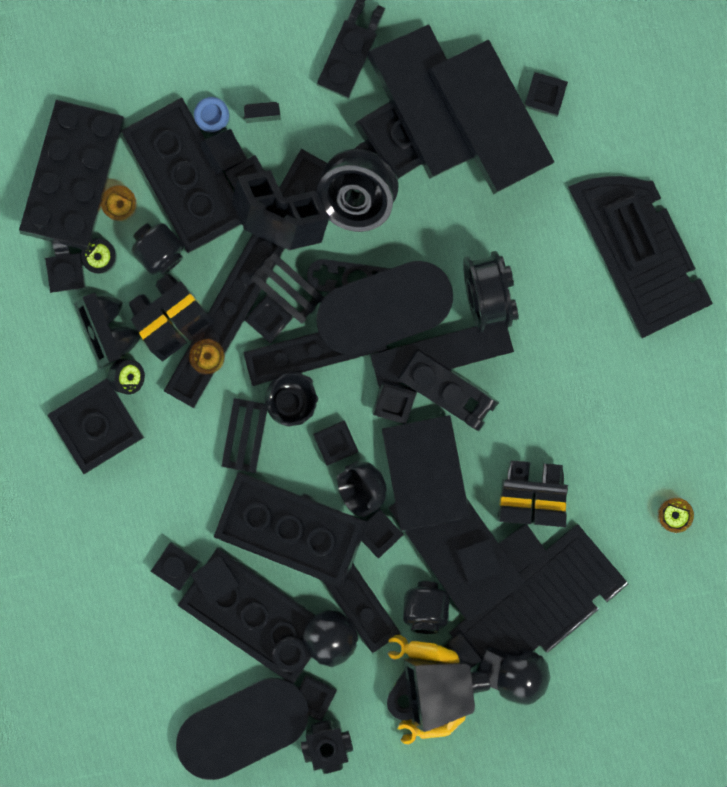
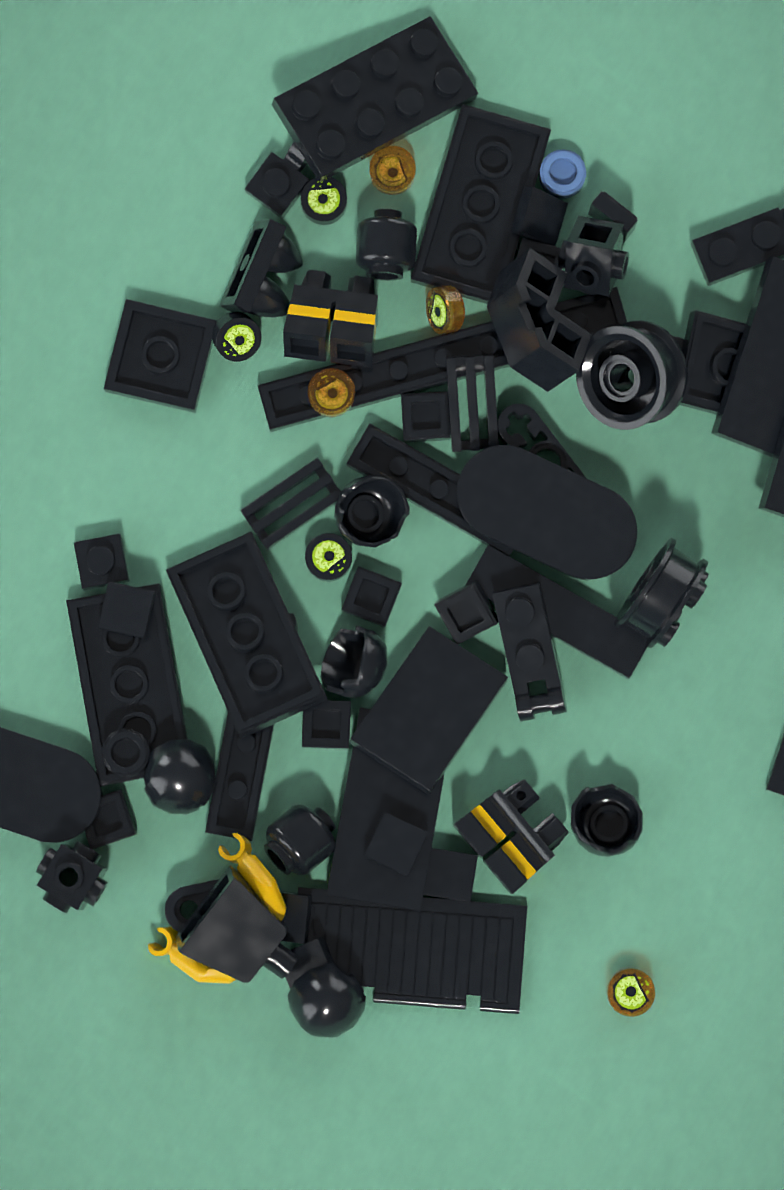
camera: 40 degrees right, 5 degrees down
none -> tile [305,533,352,582]
none -> clear orange tile [426,285,465,334]
none -> black brick [558,216,629,296]
none -> black hair [570,784,643,857]

